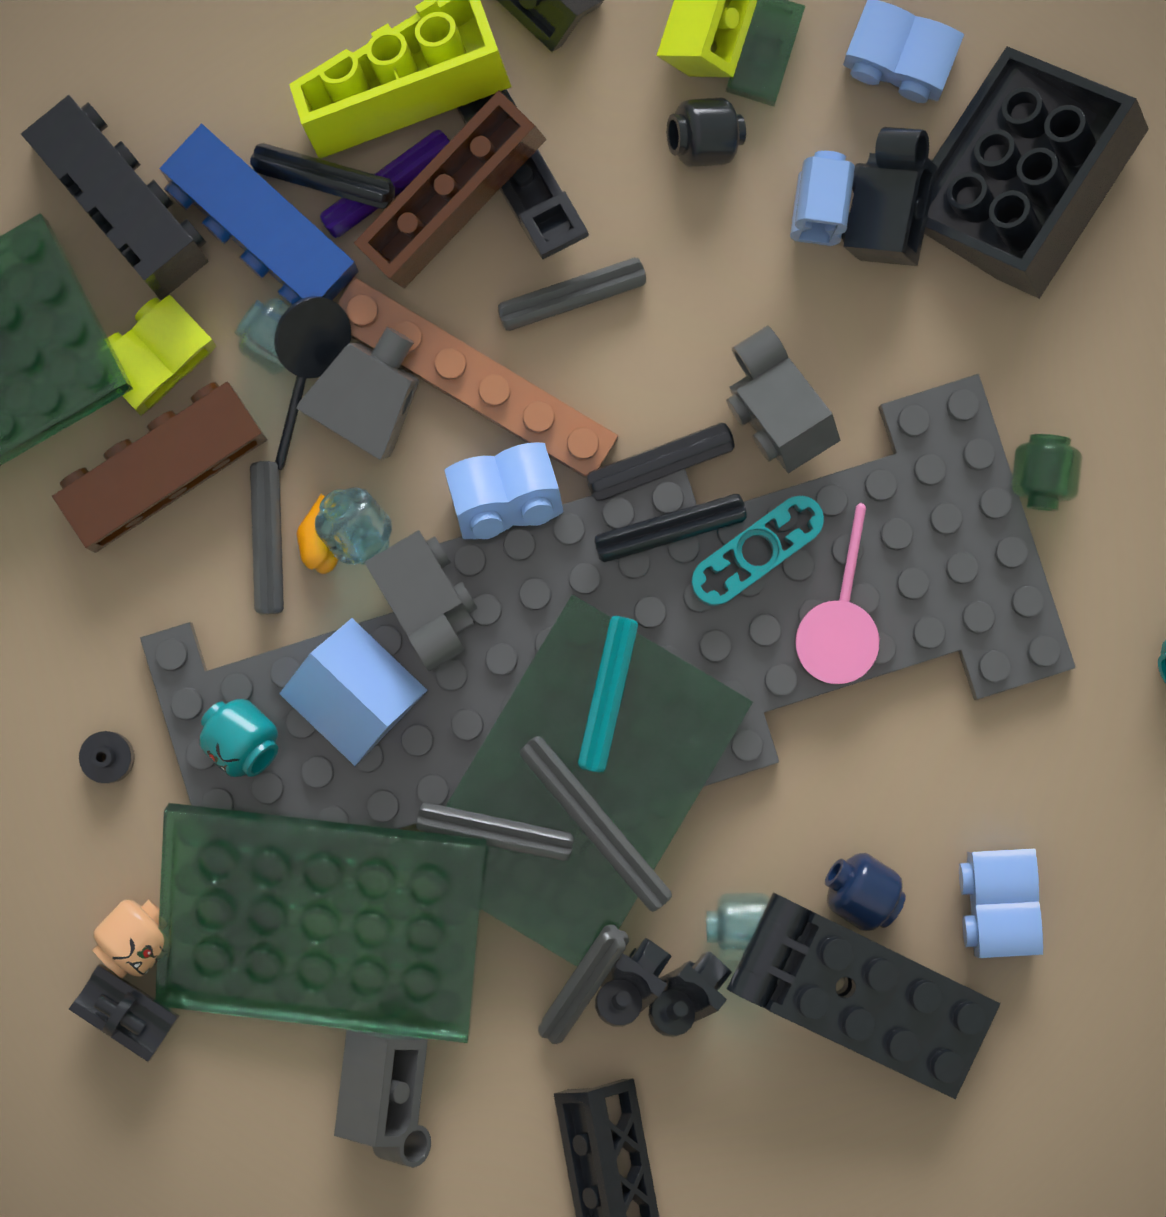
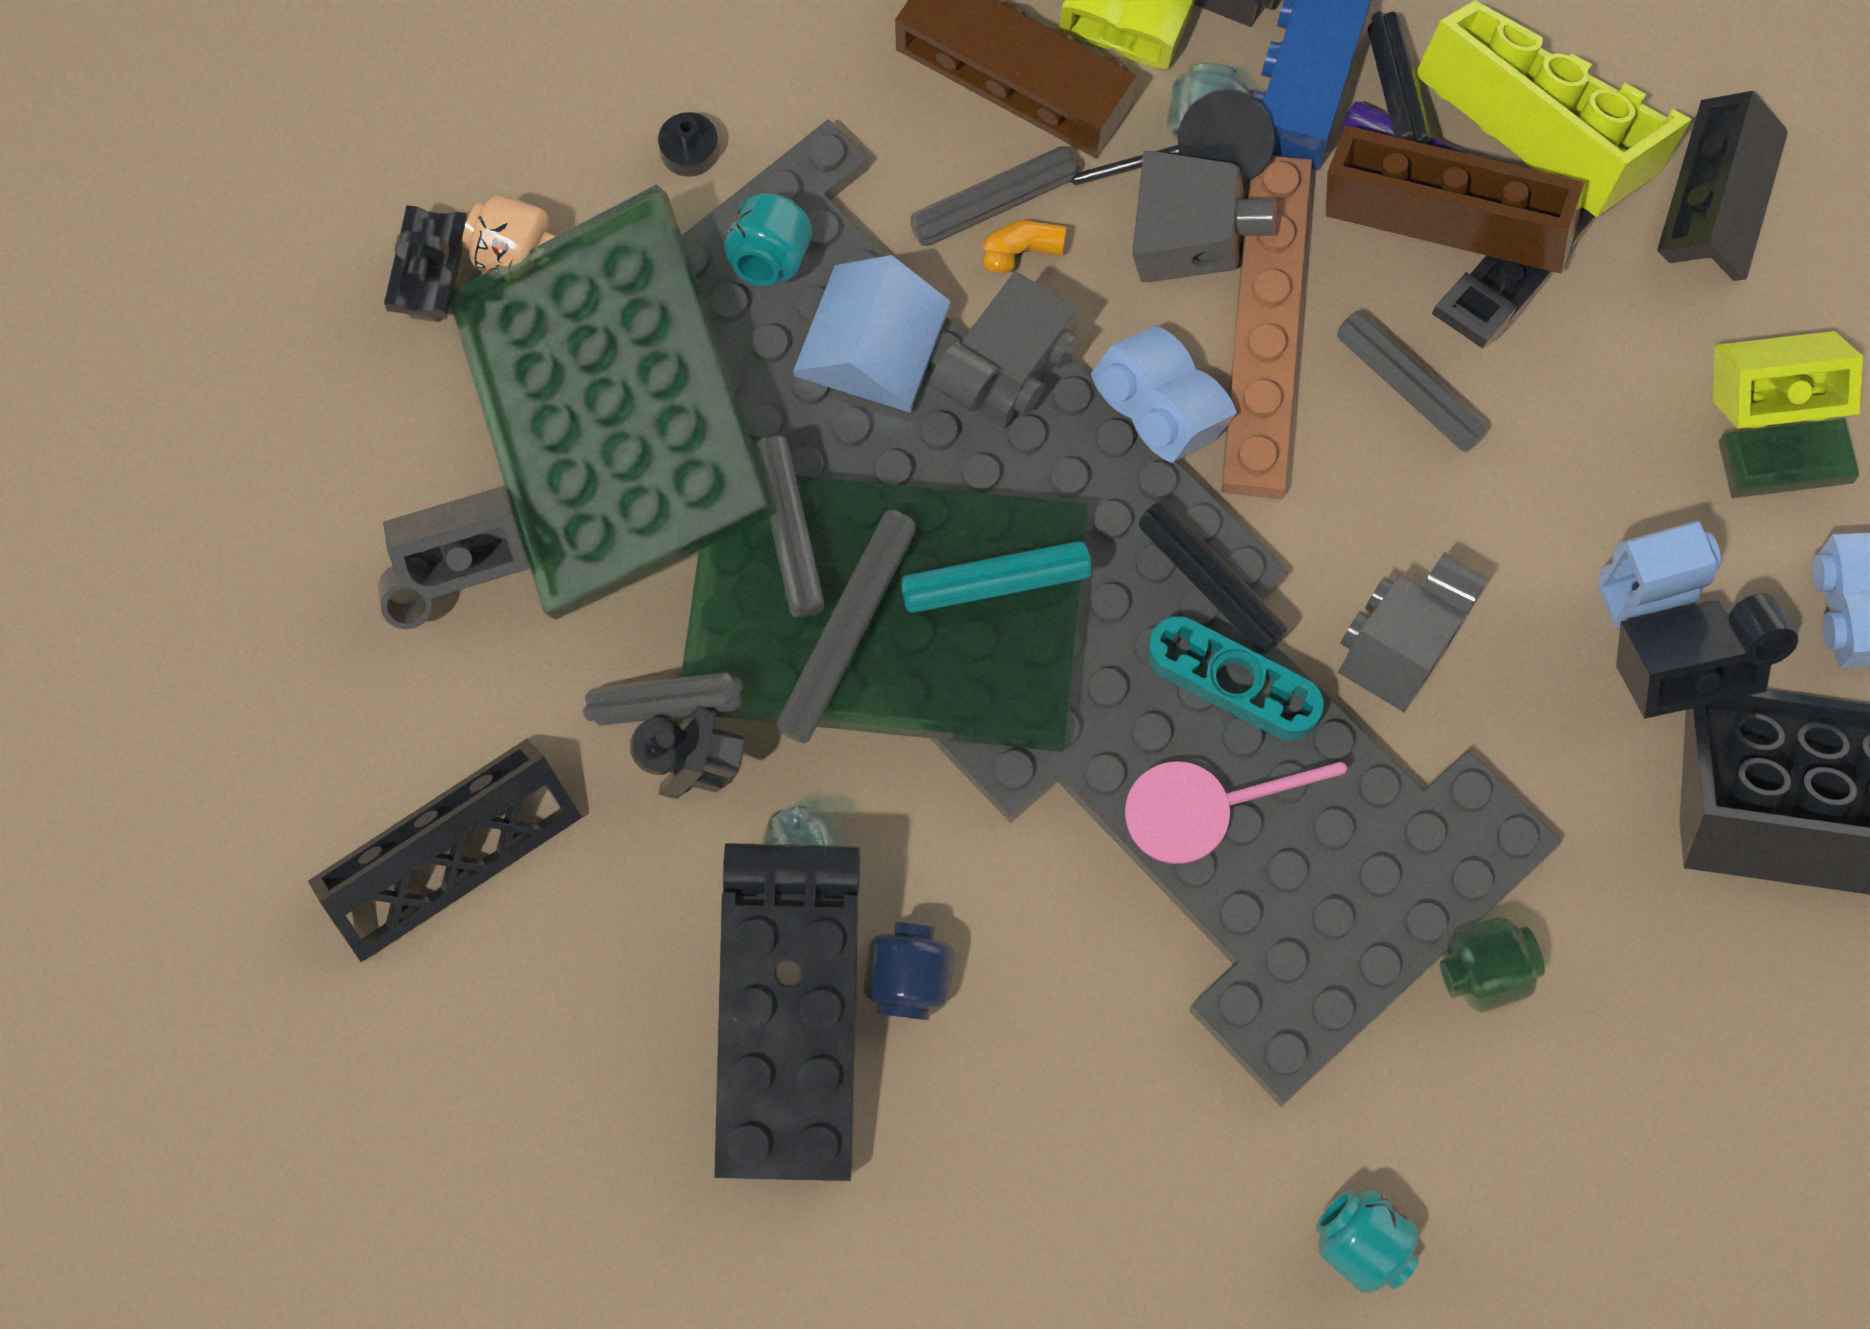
camera: 70 degrees right, 15 degrees down
clear light blue head [315,487,392,565] -> none
black axle [587,423,735,501] -> none
black hips [648,951,732,1037] -> none
black head [666,97,746,167] -> none
light blue brick [959,849,1043,958] -> none

